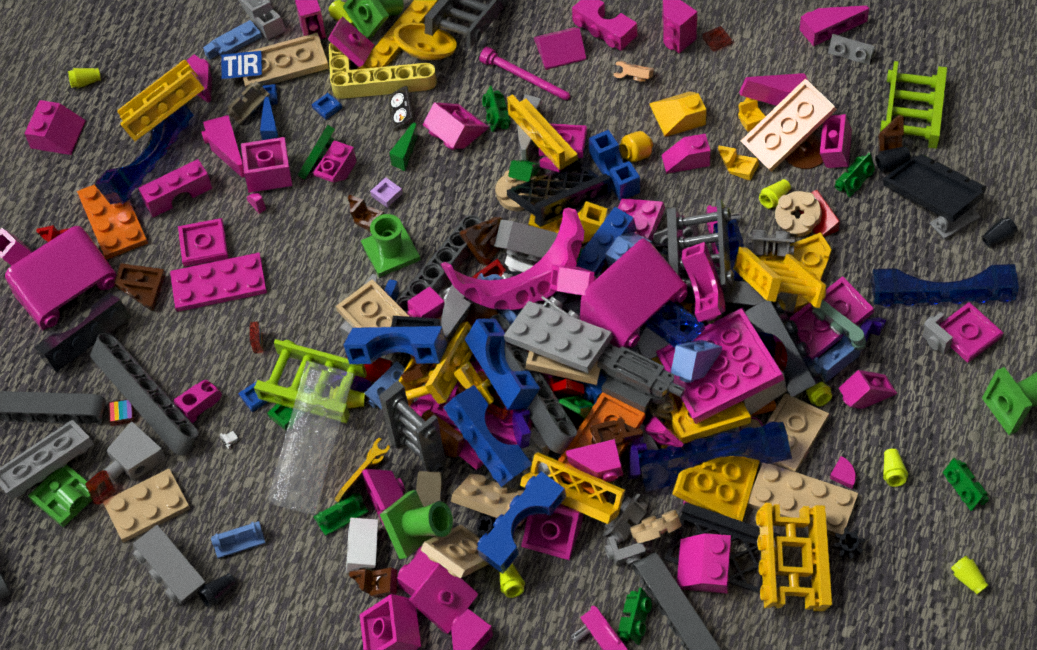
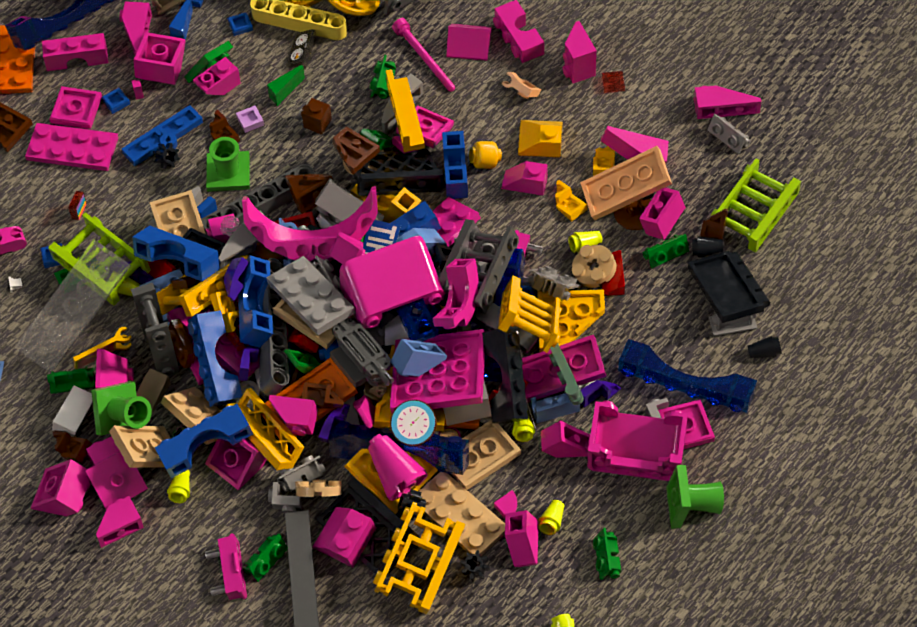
camera: 20 degrees right, 0 degrees up
dark pink slope [423,102,489,150] -> none
none -> blue tile [101,88,130,114]
none -> blue hinge [122,105,203,166]
none -> black gear [153,143,180,169]
none -> clear plate [220,216,241,236]
none -> dark purple slope [223,257,249,301]
none -> reddish brown brick [301,98,332,134]
none -> reddish brown wing [333,126,380,175]
none -> blue sticker [363,220,401,254]
none -> dark pink cone [368,434,428,501]
none -> piece [390,400,437,446]
none -> black gear [398,489,426,520]
none -> dark pink slope [505,510,539,567]
none -> dark pink windscreen [587,401,688,481]

